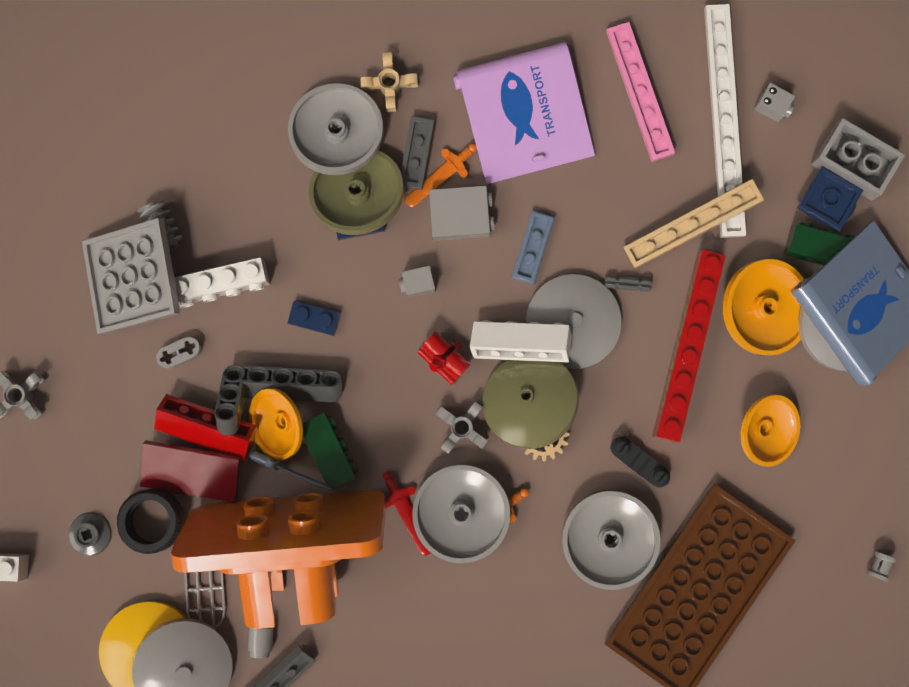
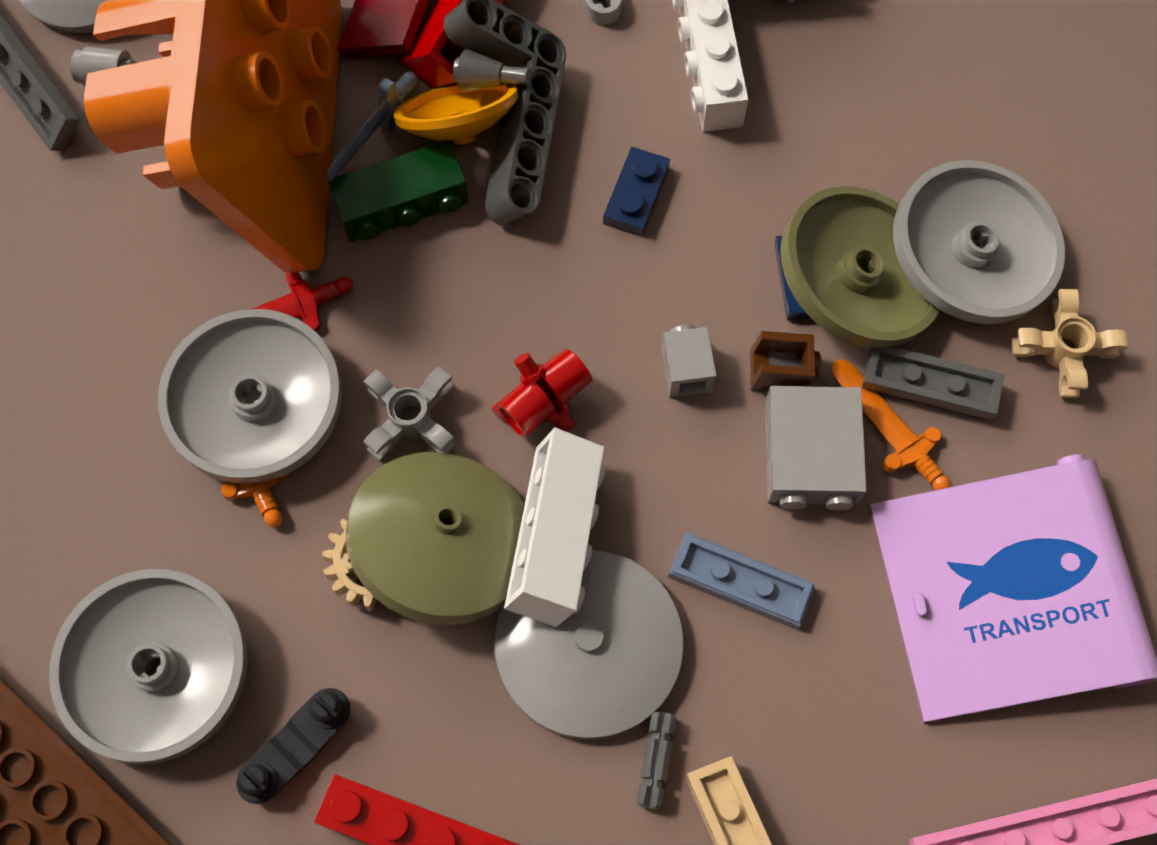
camera: 95 degrees right, 15 degrees down
none -> dark grey cone [453,49,532,92]
none -> reddish brown window [750,331,821,390]

